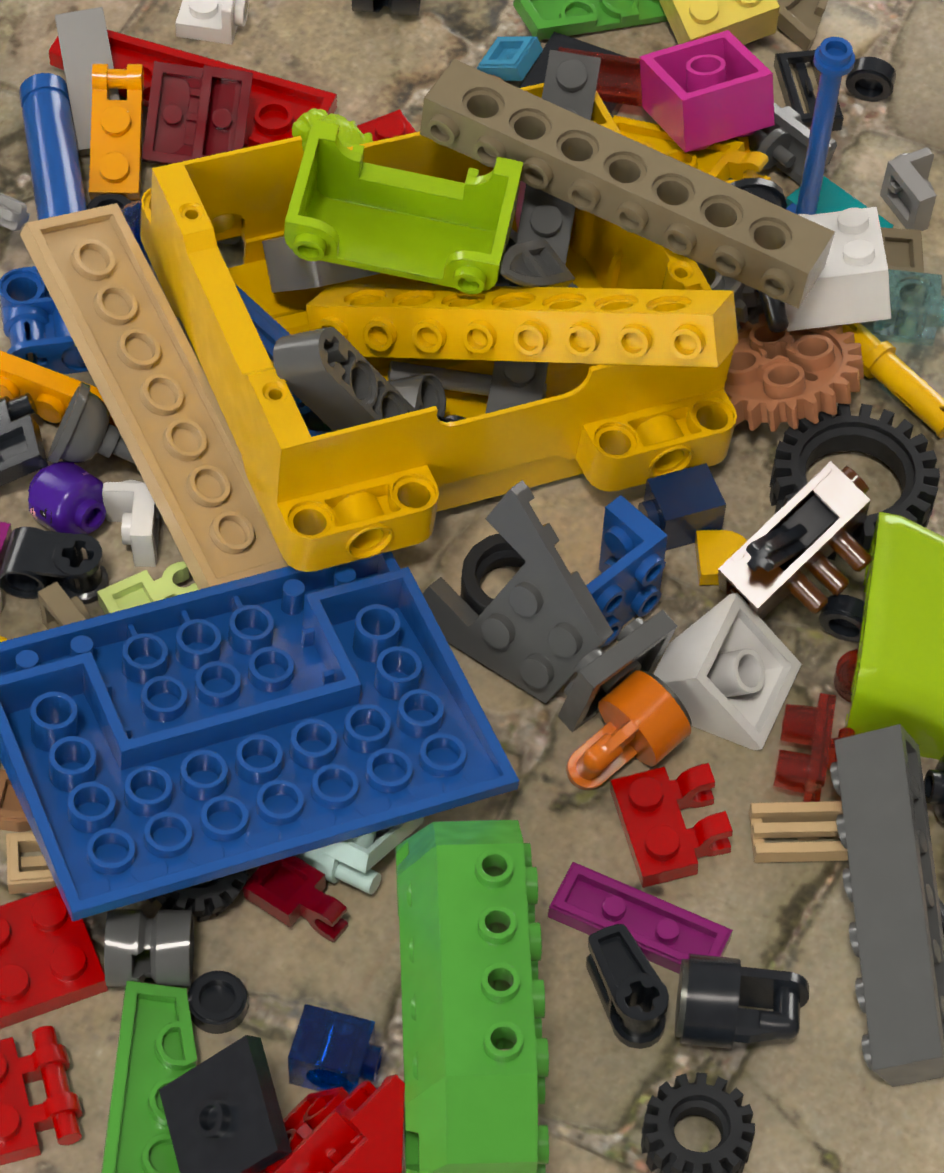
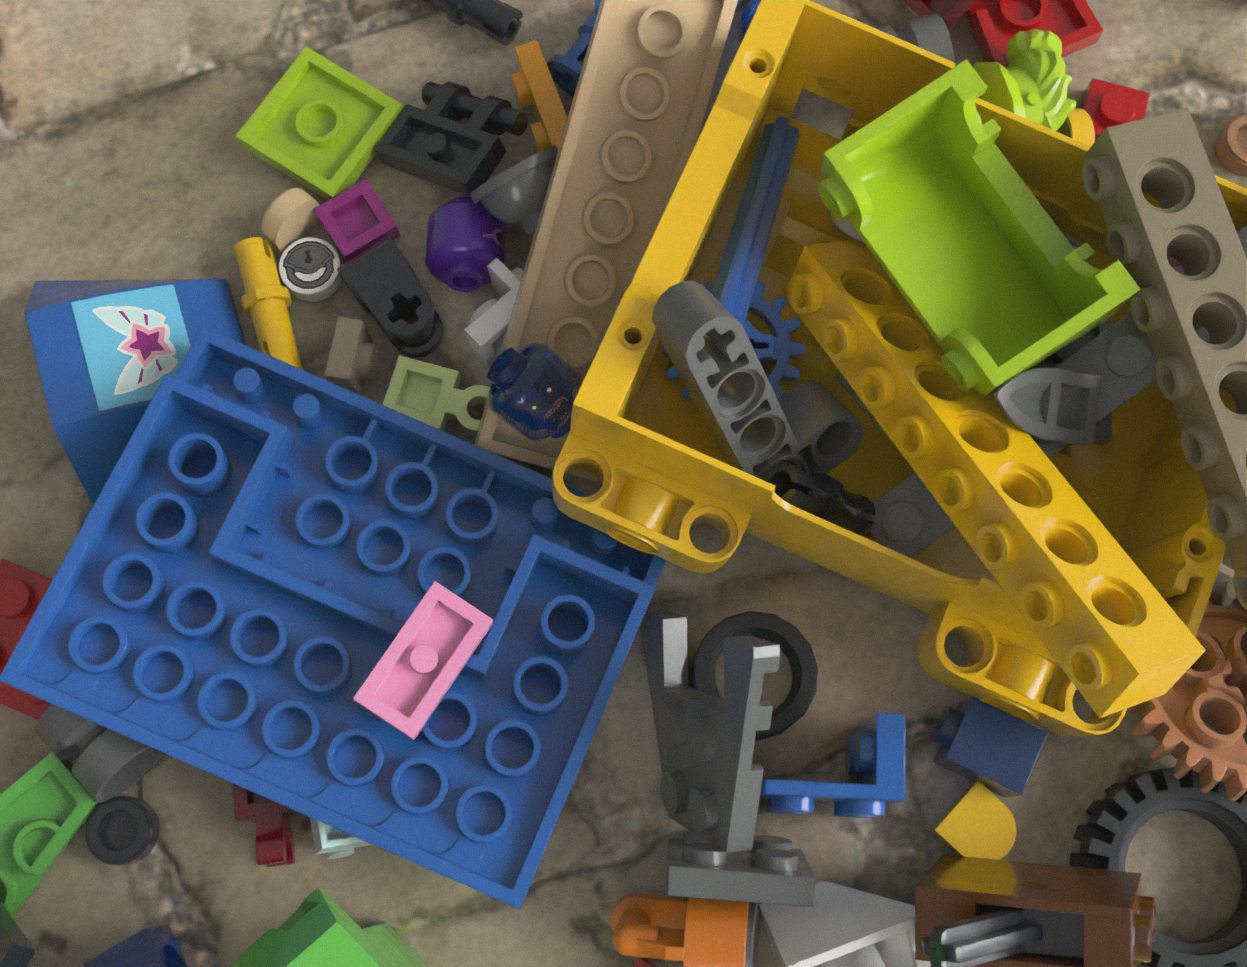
camera: 50 degrees right, 20 degrees up
none -> bright pink plate [353,581,493,741]
none -> clear blue head [487,343,584,441]

